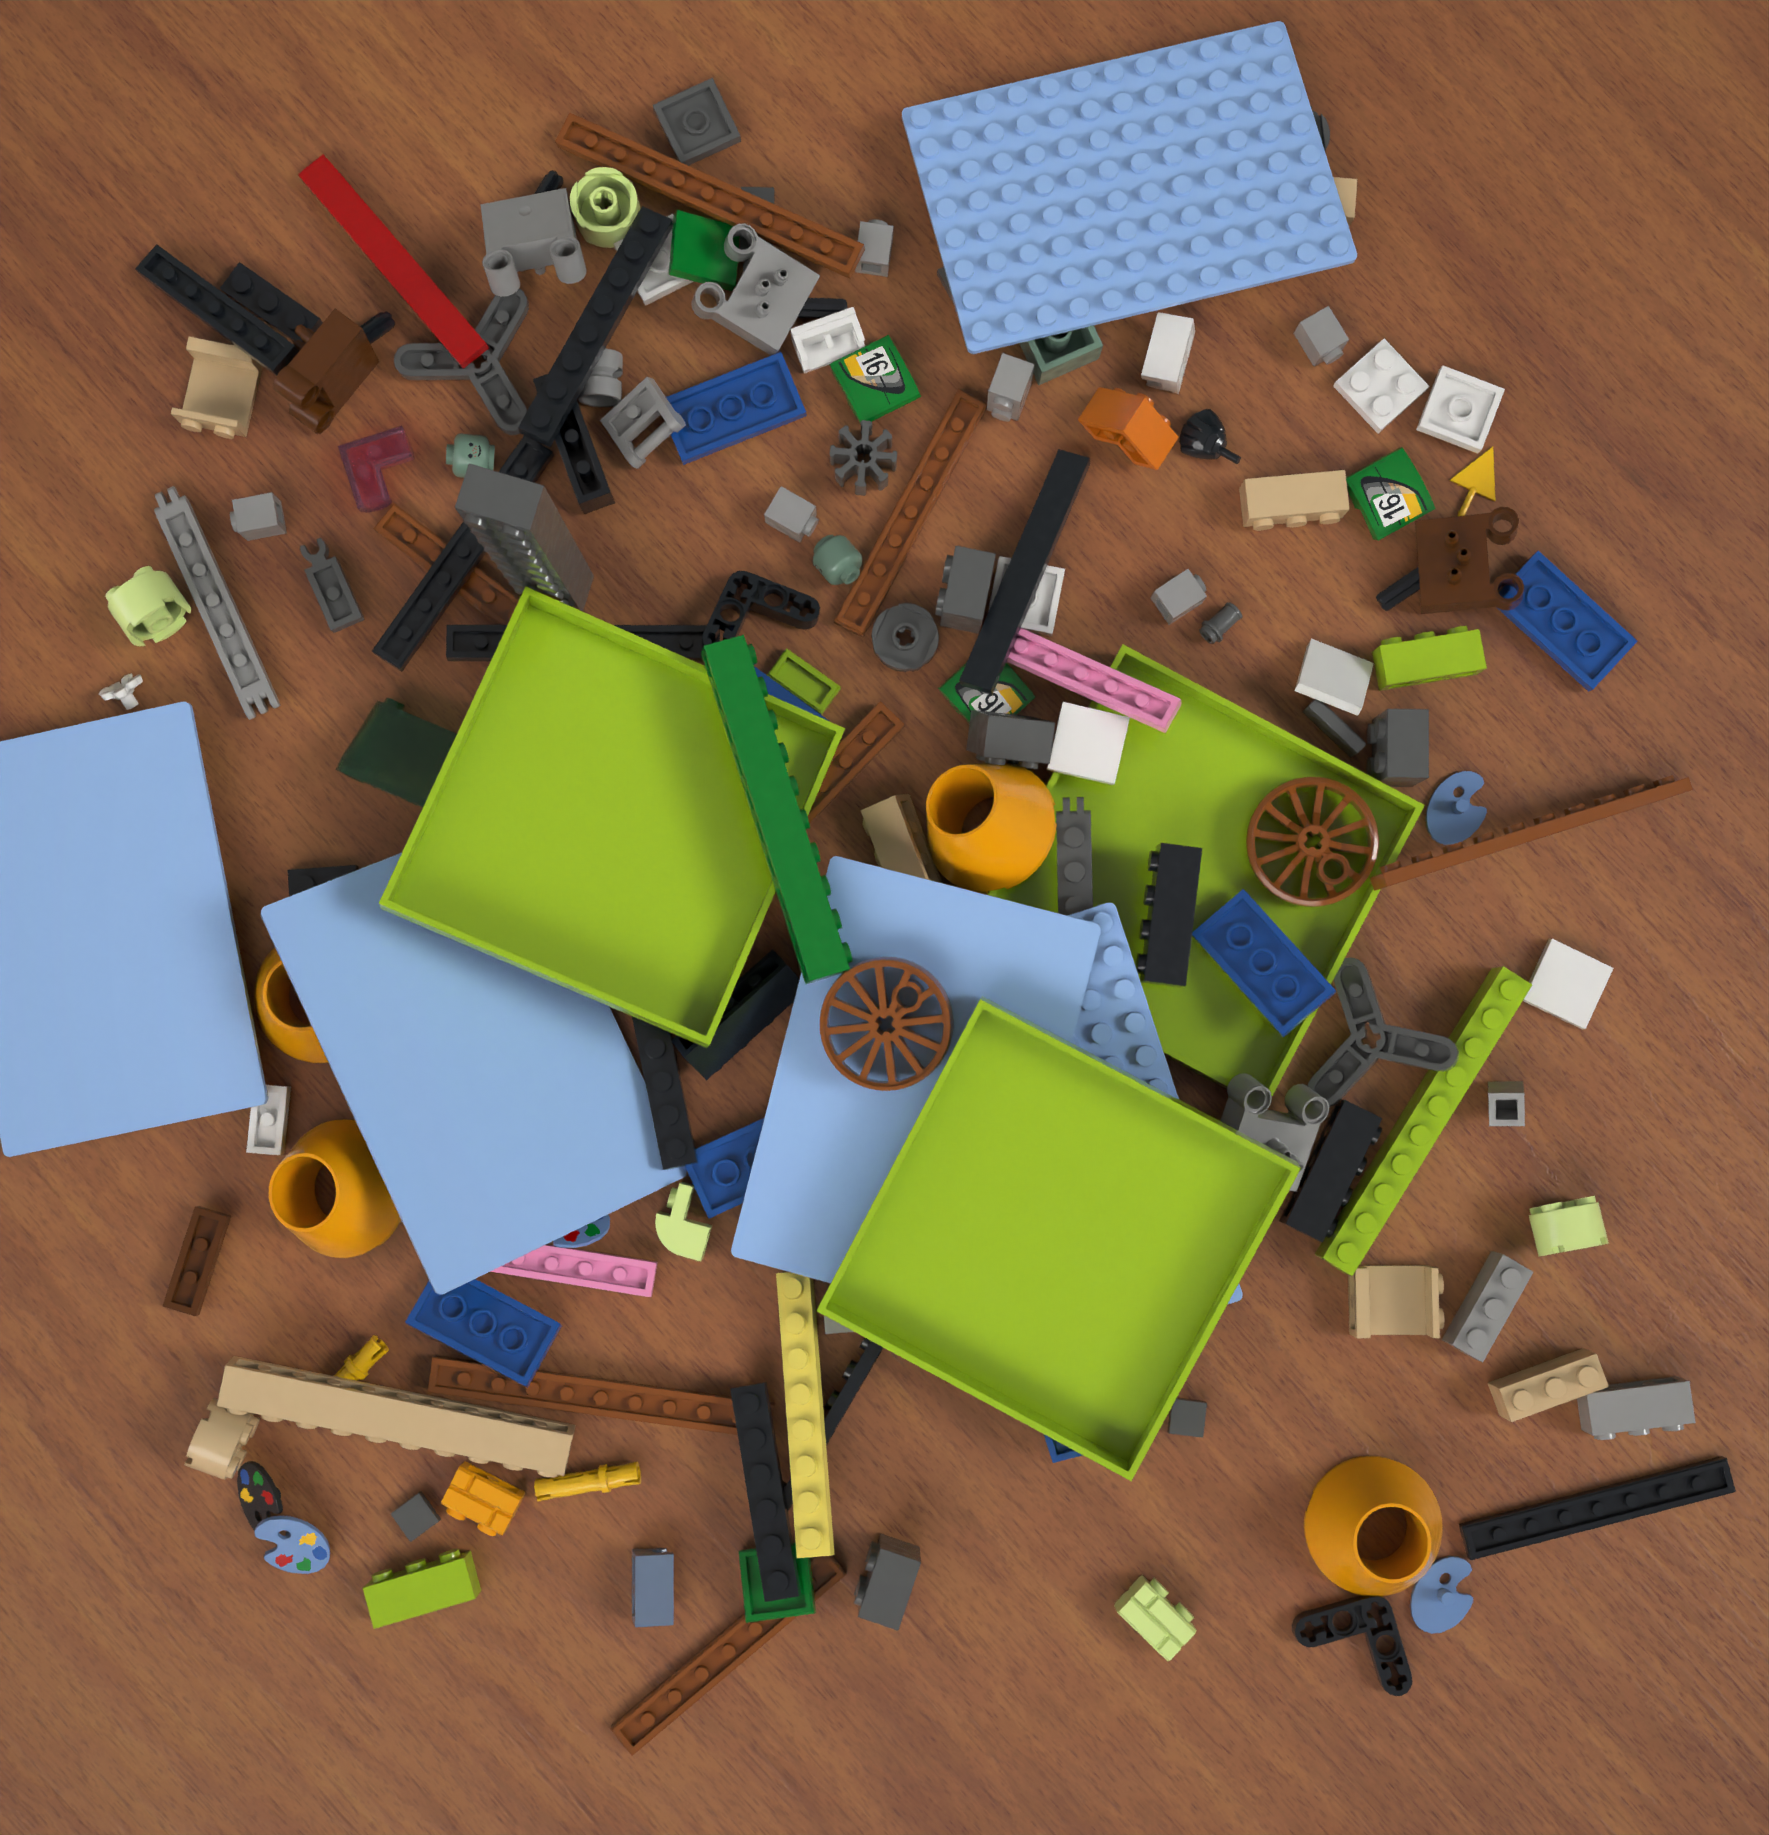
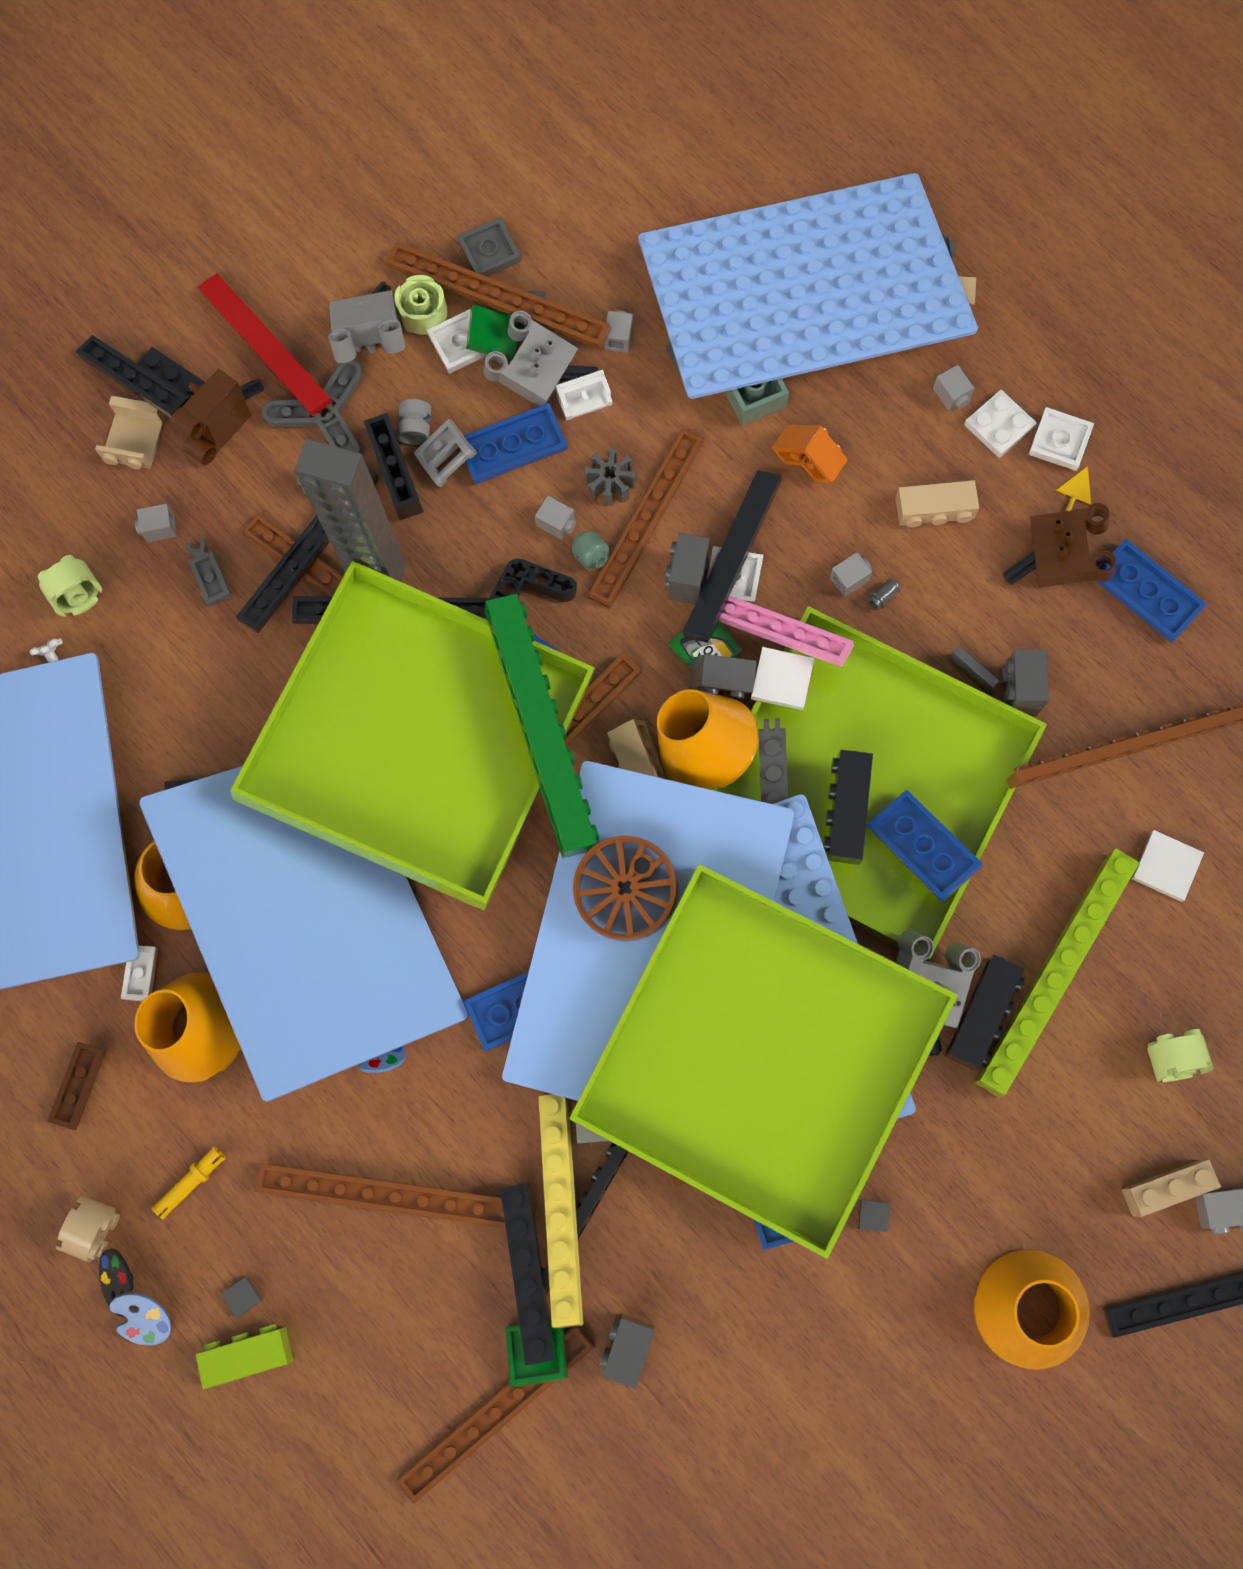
camera: 10 degrees right, 10 degrees down
light grey hinge [154,486,281,720] -> none
tan brick [217,1356,576,1477] -> none
clear green windscreen [336,697,457,808] -> none
clear pink brick [338,426,415,513] -> none
blue plate [405,1279,562,1388] -> none
light orange brick [441,1461,526,1536] -> none
bright pink plate [490,1244,658,1297] -> none
black plate [518,206,673,447] -> none
yellow pin [534,1462,641,1502] -> none
black plate [632,1016,698,1170] -> none
sand blue hinge [632,1548,674,1627] -> none
yellowish green brick [655,1182,712,1261] -> none
black brick [671,949,800,1080] -> none
lime tile [767,648,841,715] -> none
green slope [829,335,921,425] -> none
dark grey plate [872,603,939,672] -> none
light grey brick [987,353,1034,422] -> none
yellowish green brick [1114,1575,1196,1661] -> none
white hinge [1141,312,1195,394] -> none
black piece [1179,409,1241,464] -> none
dark orange piece [1246,777,1379,907] -> none
black beam [1292,1595,1413,1696] -> none
white tile [1294,638,1374,716] -> none
dark grey piece [1308,957,1459,1107] -> none
green slope [1346,447,1436,541] -> none
tan panel [1348,1265,1445,1338] -> none
lime brick [1372,626,1487,691] -> none
medium blue piece [1410,1556,1473,1634] -> none
medium blue piece [1425,771,1487,845] -> none
light grey brick [1442,1251,1533,1363] -> none
light grey brick [1488,1081,1525,1126] -> none

